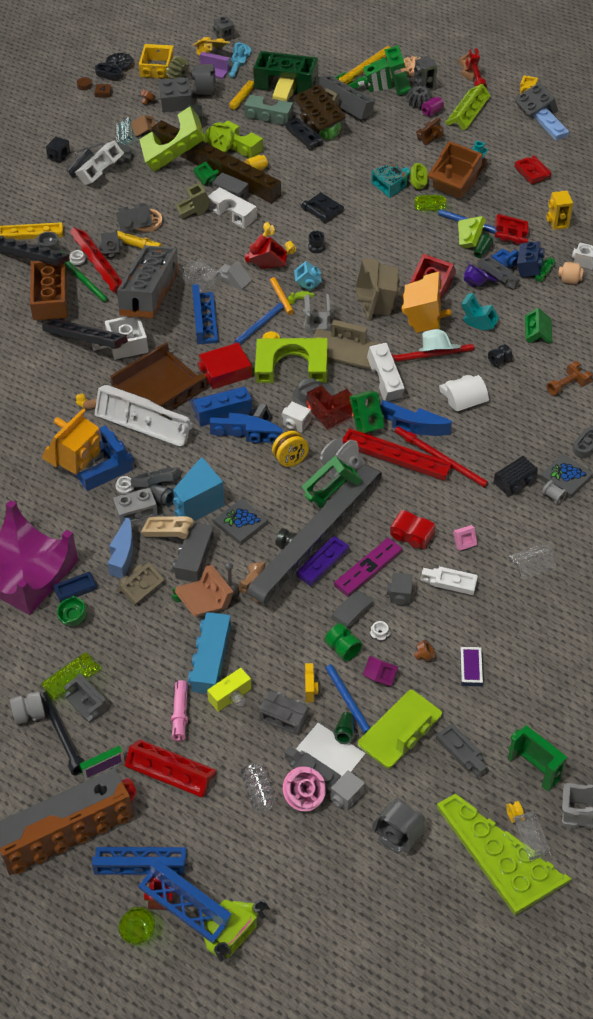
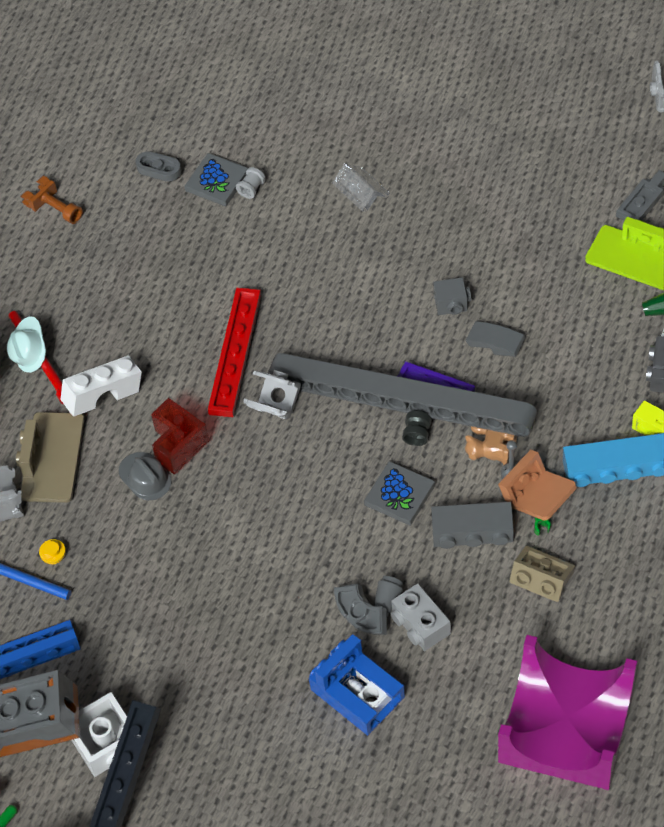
camera: 100 degrees left, 5 degrees up
light orange piece [42,408,101,475] -> none
dark blue tile [53,571,97,603] -> none
green hair [57,596,88,627] -> none
arm [76,393,97,410] -> none
white piece [95,385,193,446] -> none
medium blue slope [108,517,133,579] -> none
reddish brown panel [110,342,207,416] -> none
white plate [115,476,134,494] -> none
tan plate [141,516,194,539] -> none
dark azure slope [173,457,225,521] -> none
blue slope [190,387,252,427] -> none
red brick [197,342,252,390] -> none
blue slope [210,413,283,444] -> none
black tile [248,404,272,422] -> none
lime arch [255,338,328,383] -> none
yellow head [272,431,309,467] -> none
white brick [282,402,311,433] -> none
green panel [301,456,363,508] -> none
yellow plate [305,663,318,703] -> none
green wheel [324,623,363,662] -> none
blue bar [325,664,370,734] -> none
magenta tile [334,538,402,597] -> none
green brick [349,391,384,433] -> none
magenta panel [363,656,398,686] -> none
white plate [370,621,390,640] -> none
blue slope [380,400,452,436] -> none
red brick [390,510,436,549] -> none
red bar [394,426,488,488] -> none
dark orange tile [414,640,436,662] -> none
white hinge [421,566,478,595] -> none
white brick [439,375,489,411] -> none
bright pink tile [453,525,477,551] -> none
tile [460,647,483,686] -> none
black wheel [488,344,512,367] -> none
black brick [493,456,538,497] -> none
green panel [508,725,568,792] -> none

